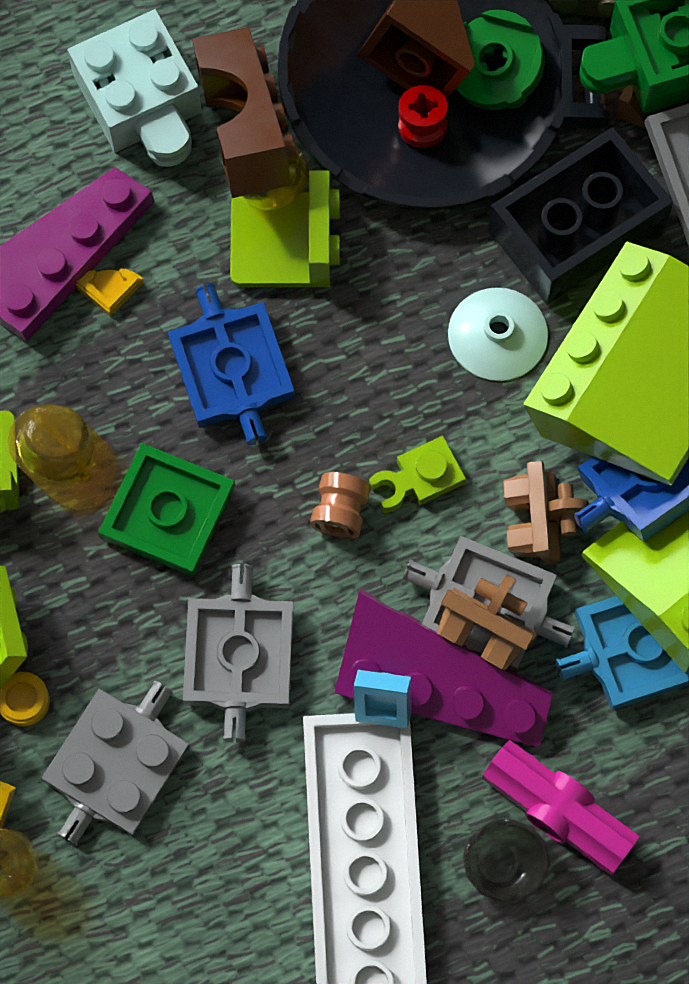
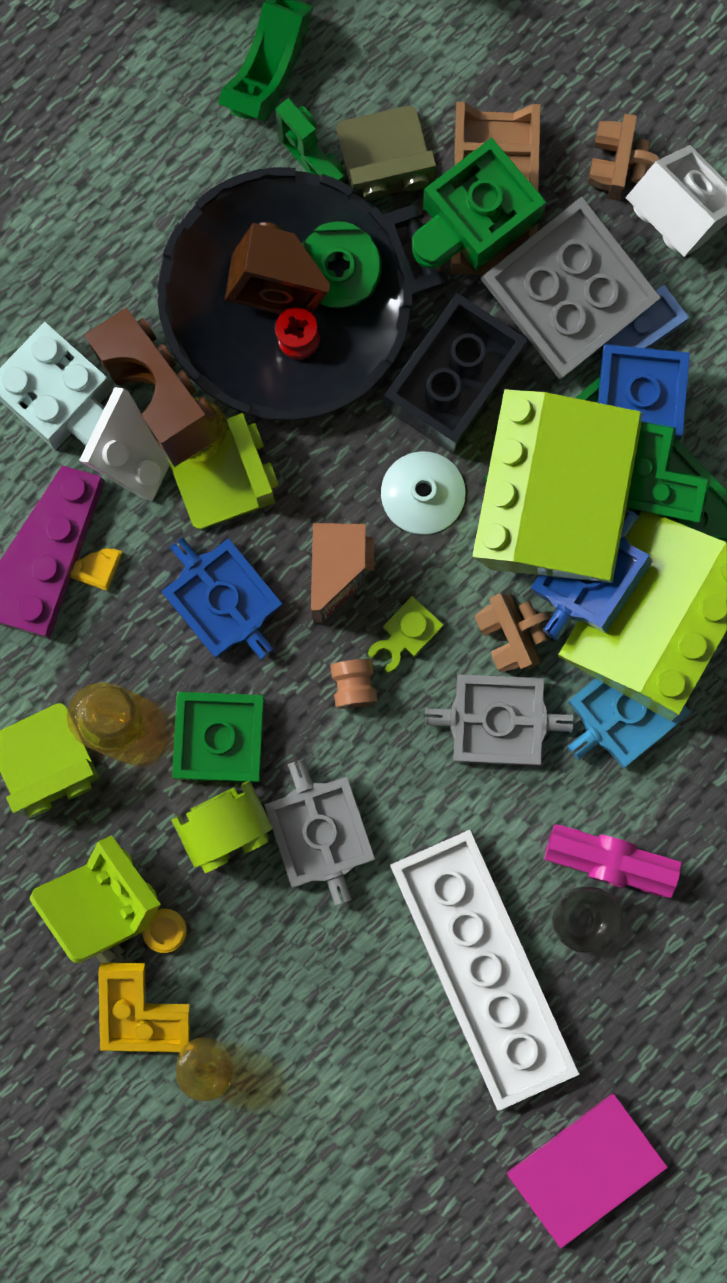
camera: 20 degrees left, 10 degrees up
light grey plate [41,681,189,846] -> none
magenta wing [334,589,553,747] -> none
medium azure plate [354,670,412,729] -> none
medium nougat hips [437,574,538,670] -> none
none -> white wing [79,387,170,501]
none -> lime brick [171,781,273,873]
none -> nougat slope [311,523,375,624]

